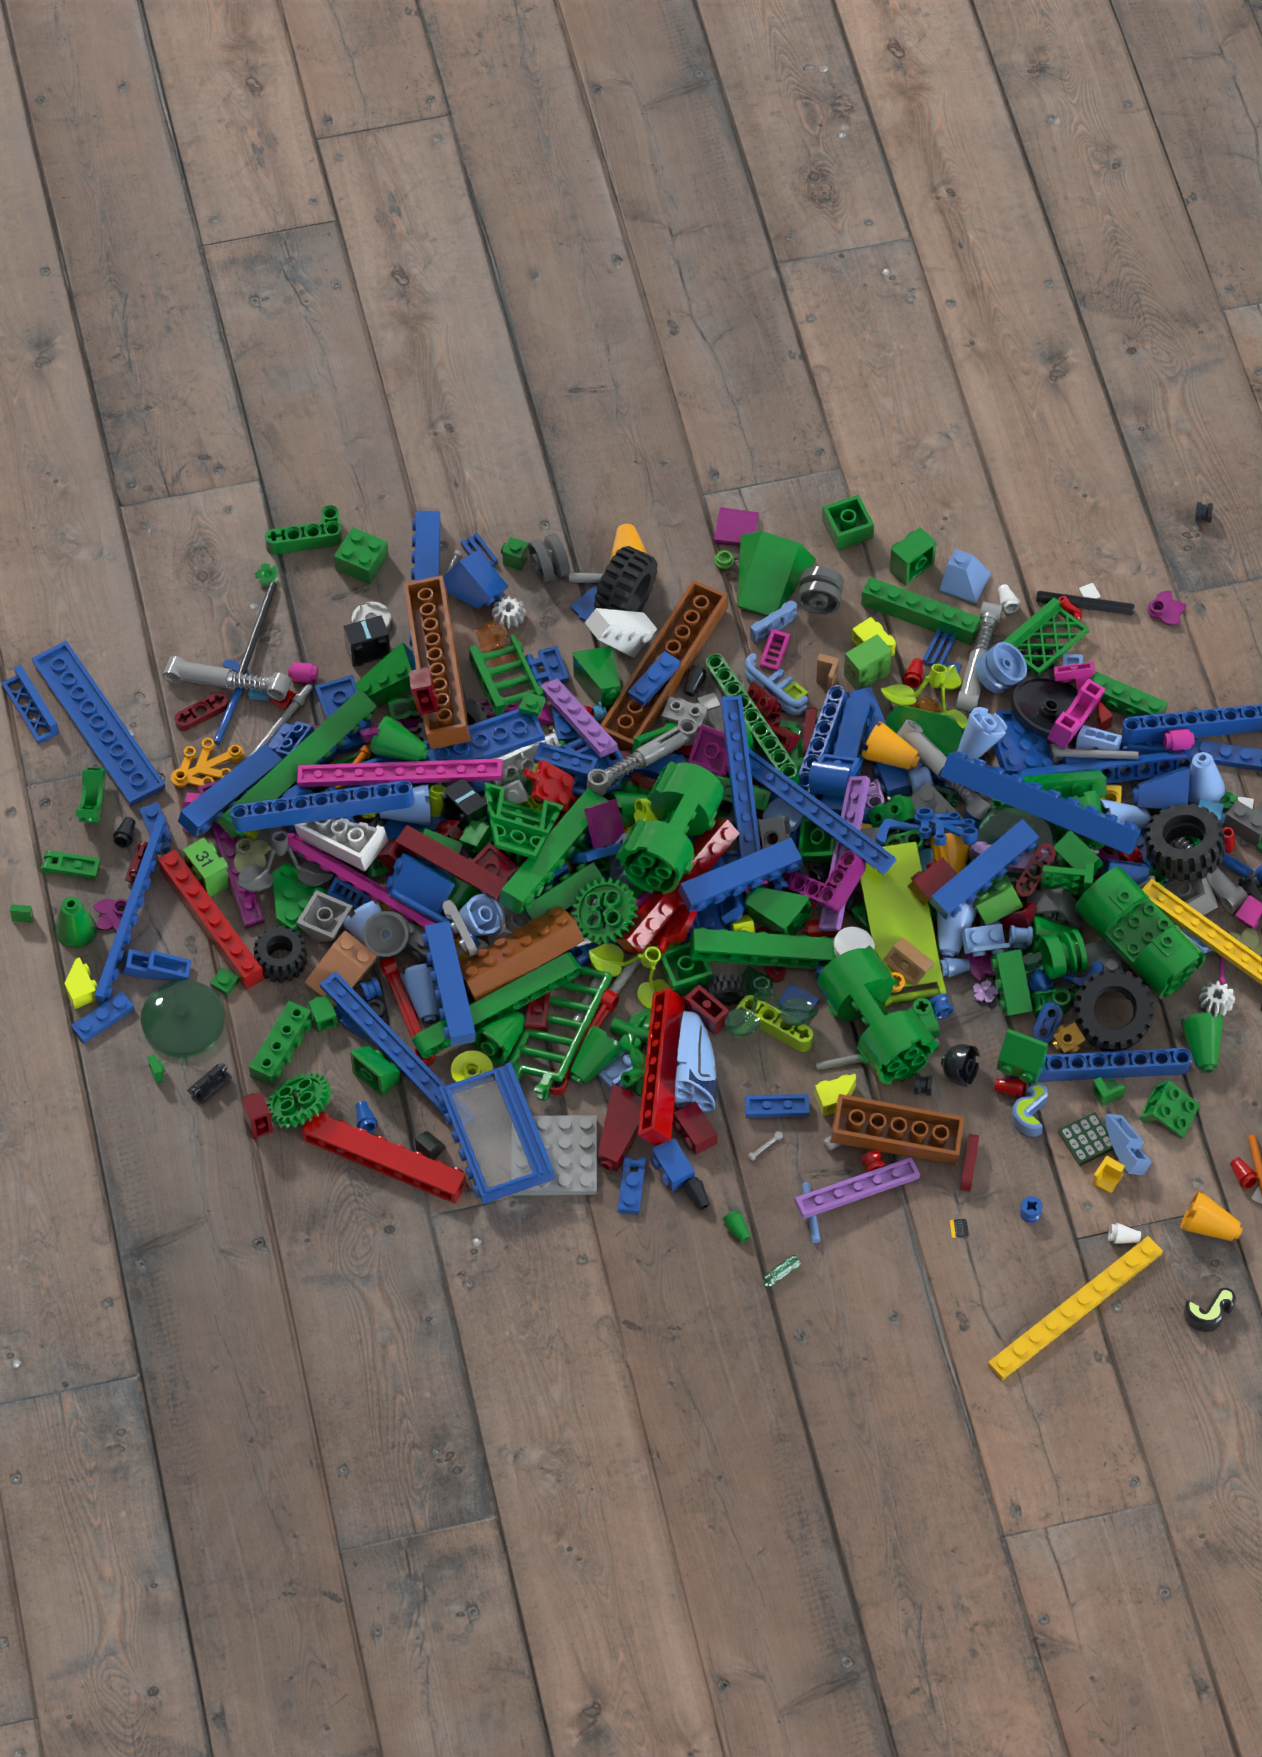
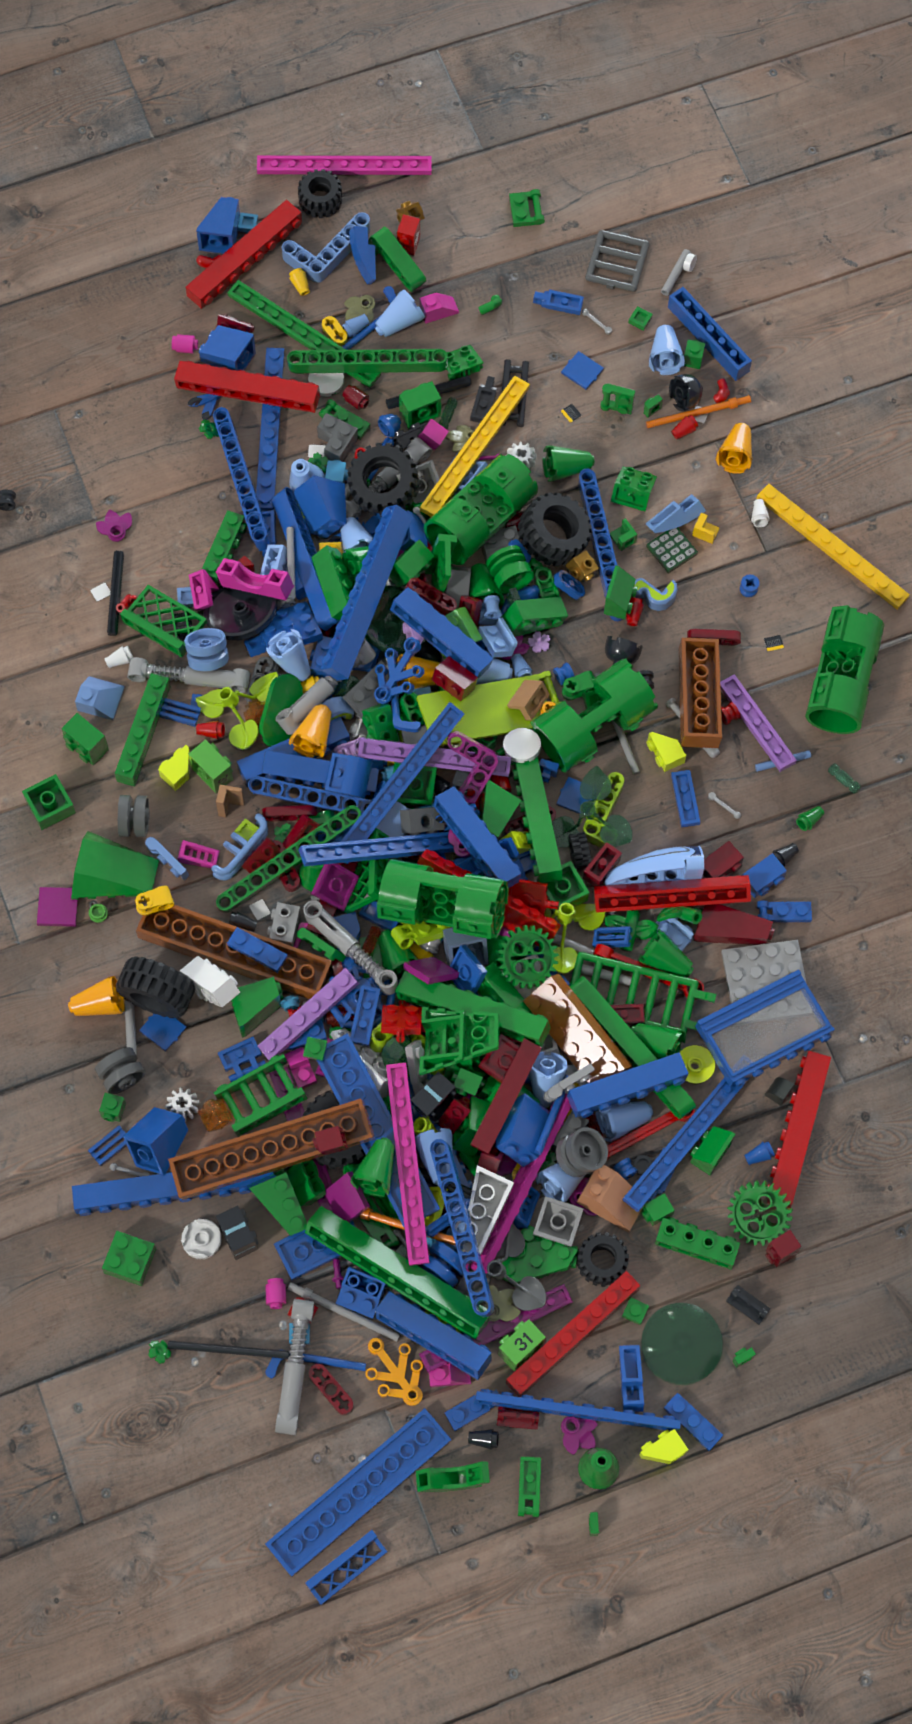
camera: 100 degrees left, 10 degrees up
green beam [265,505,342,555] -> none
dark pink brick [1163,729,1195,751] -> none
black animal [1183,1288,1236,1332] -> none
none -> yellow piece [135,886,174,916]
none -> blue tile [592,926,633,948]
none -> green cylinder [805,605,884,734]

